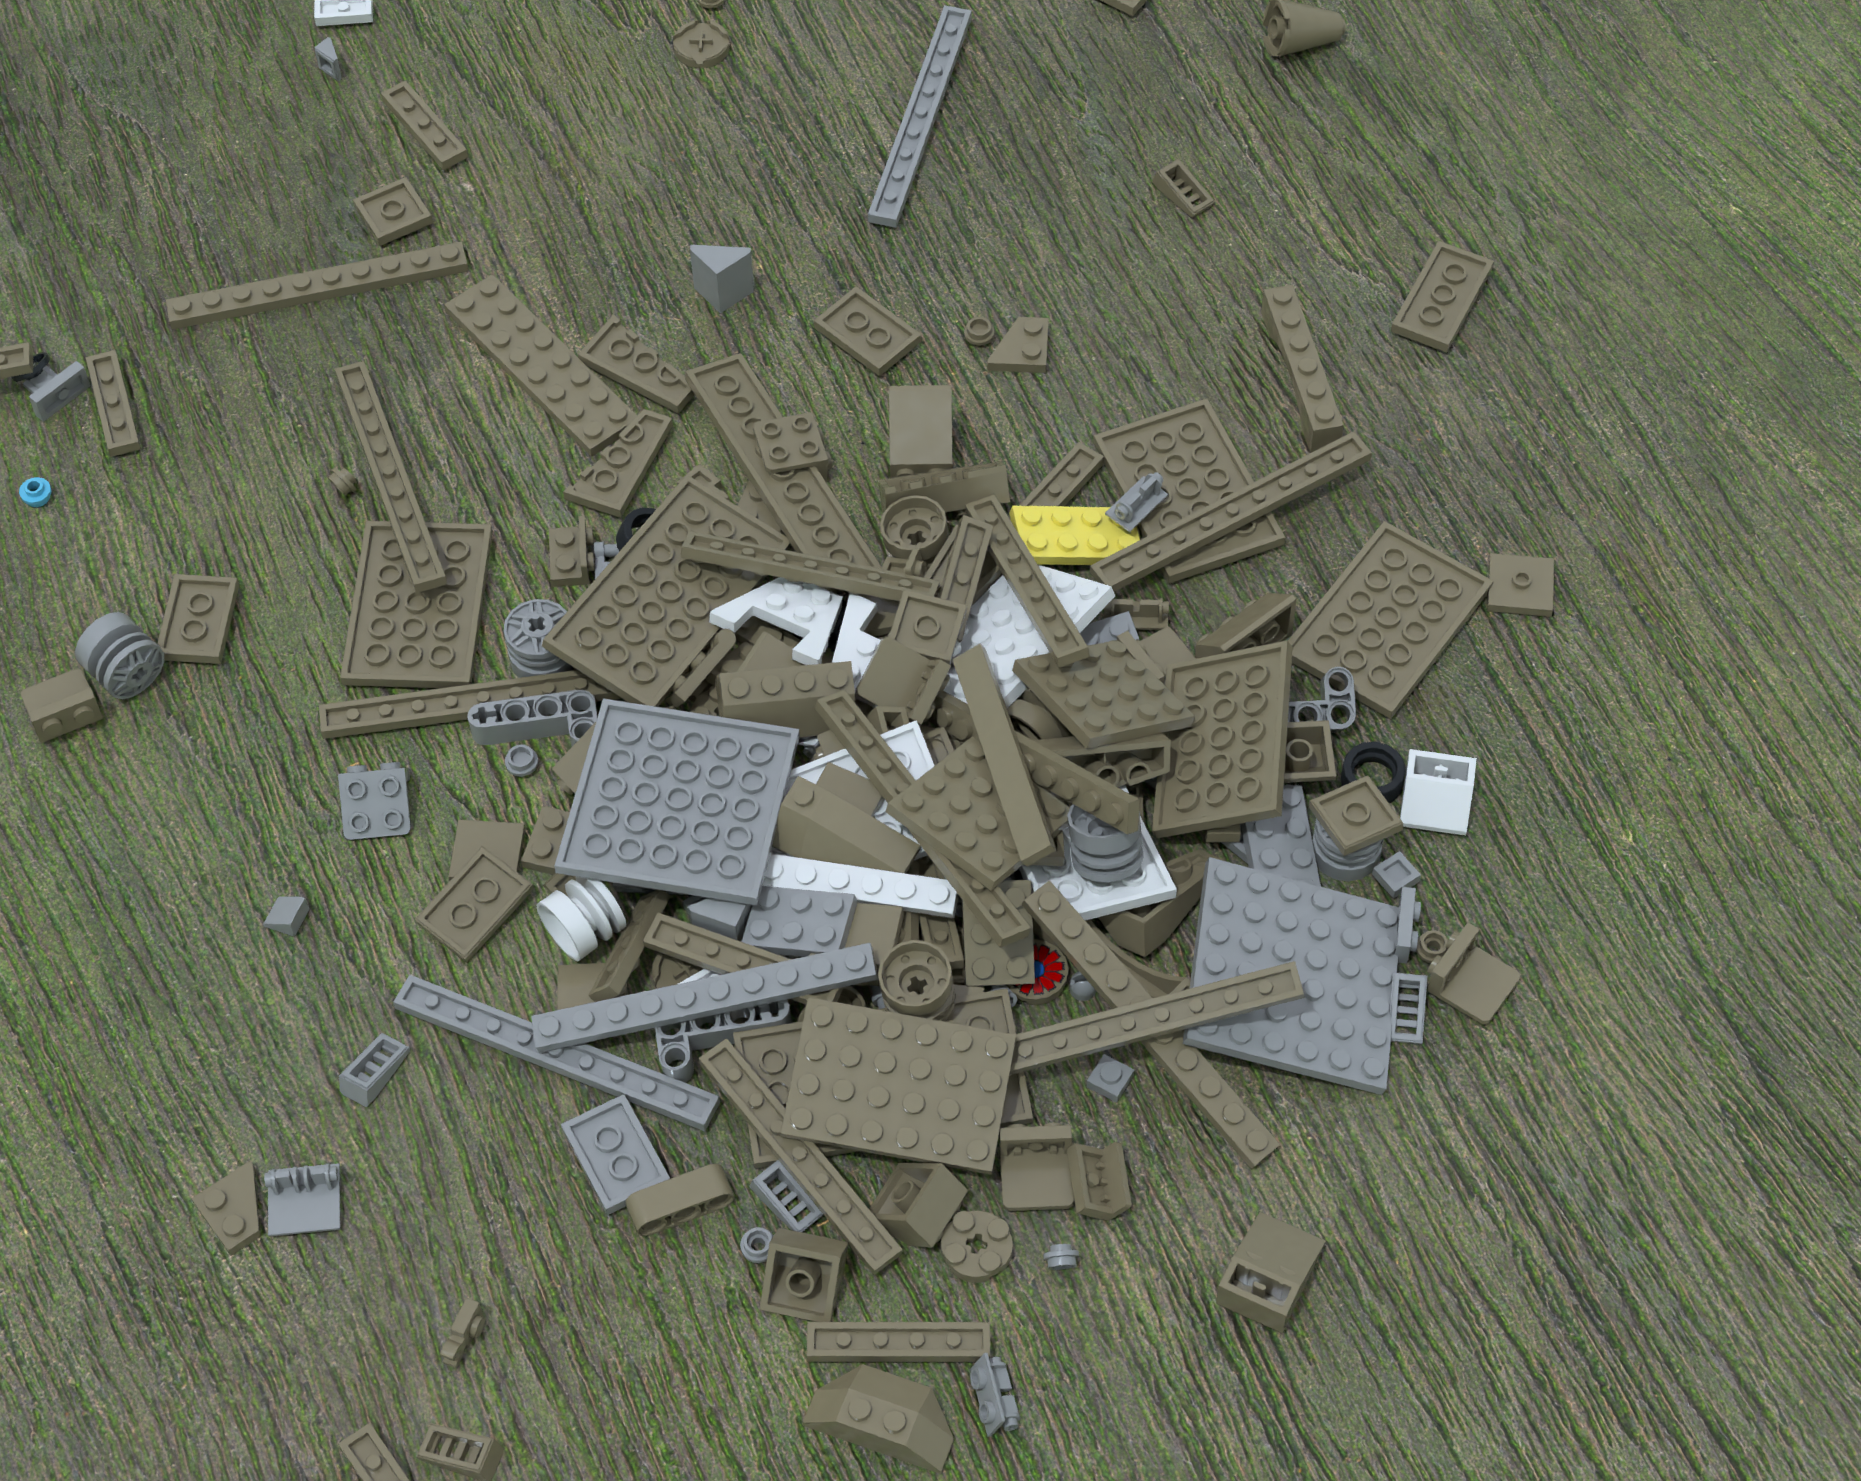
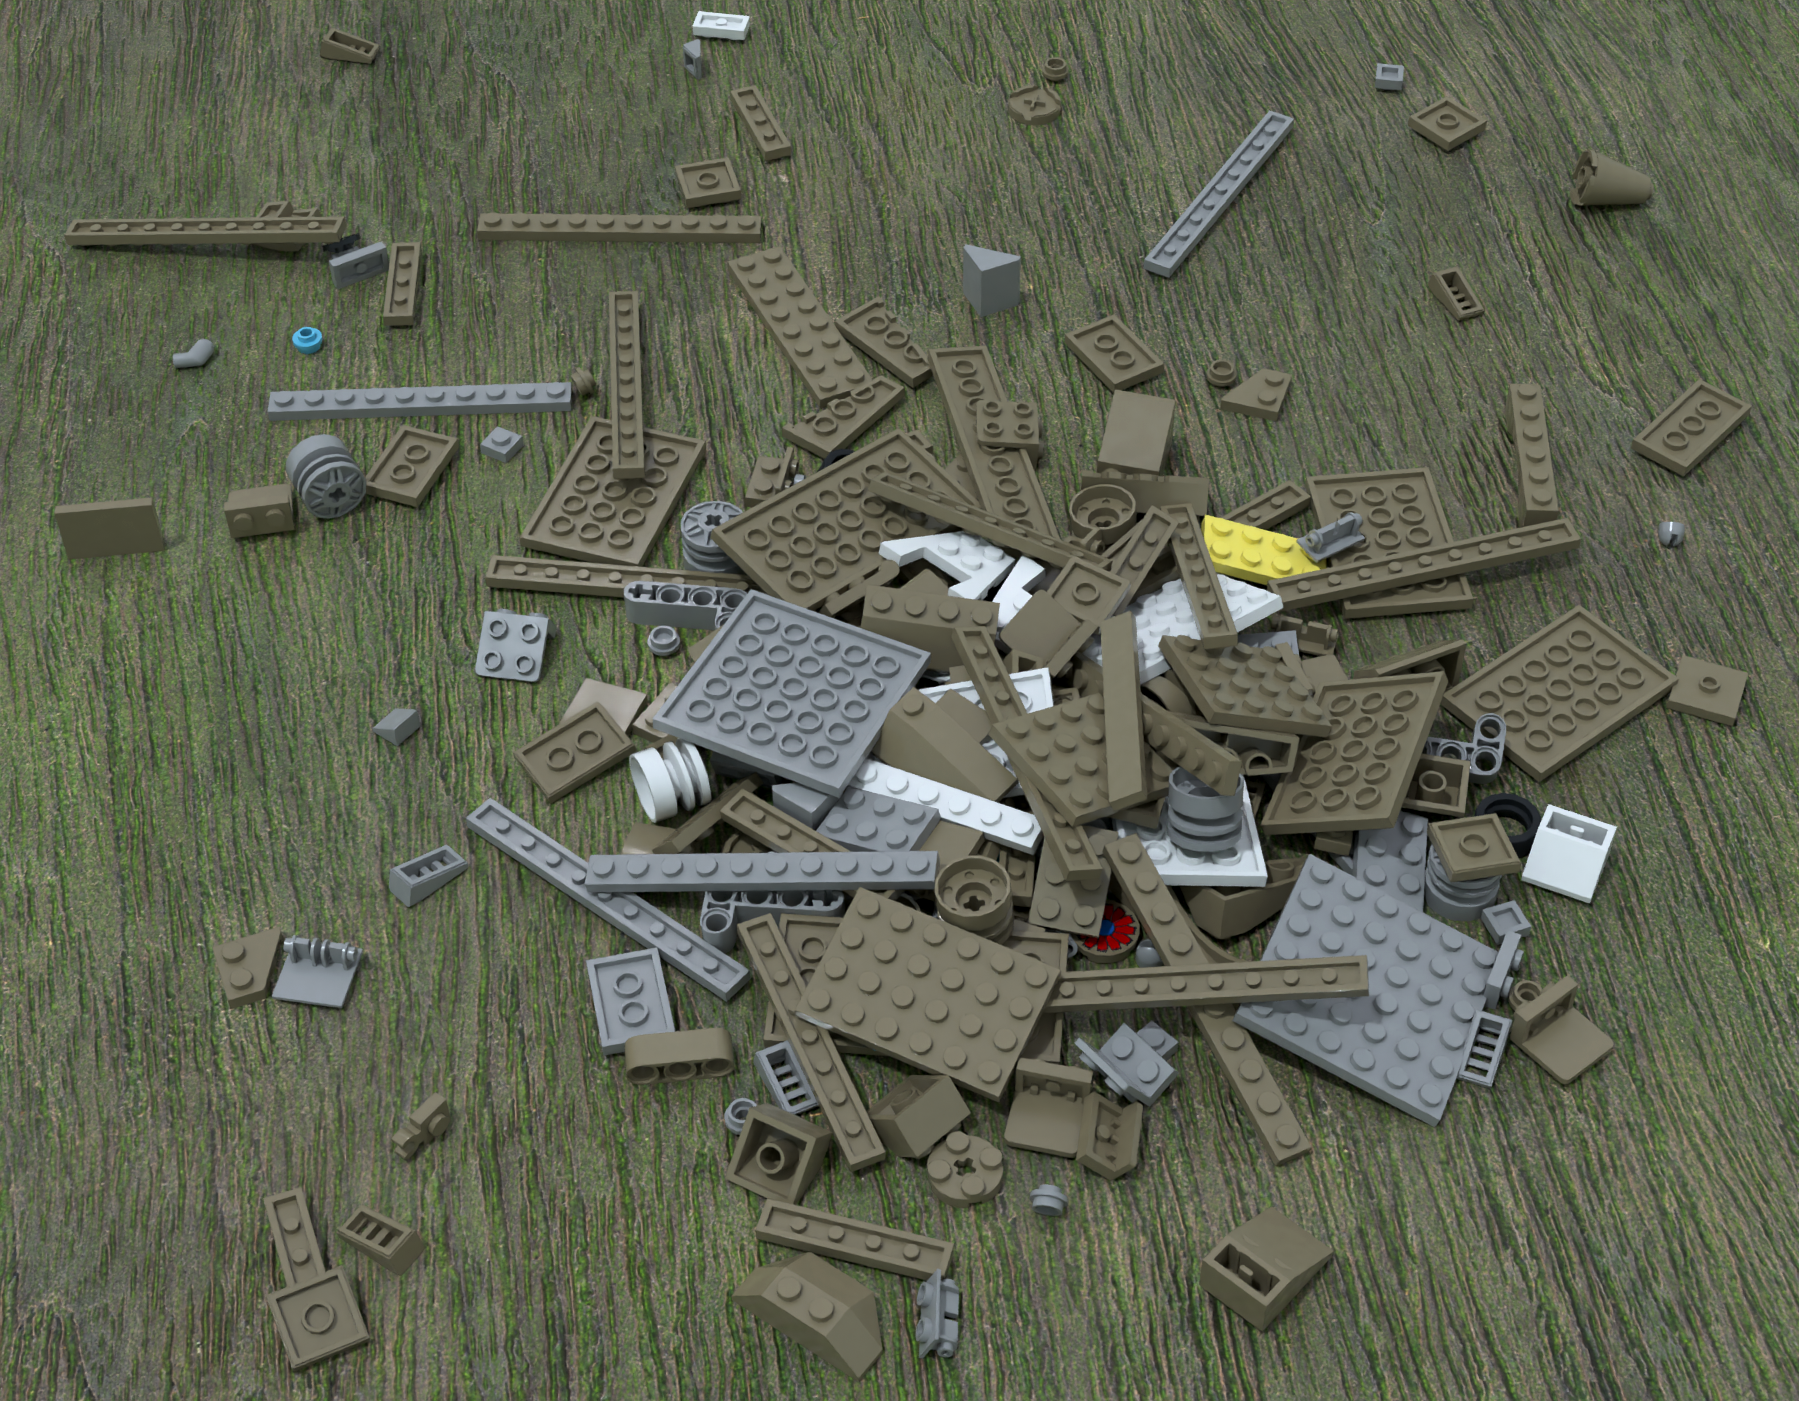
camera: 15 degrees right, 10 degrees down
none -> light grey plate [267,382,573,421]
none -> light grey plate [480,426,524,463]
none -> light grey bracket [1074,1023,1179,1107]
none -> light grey hinge [1658,522,1685,547]

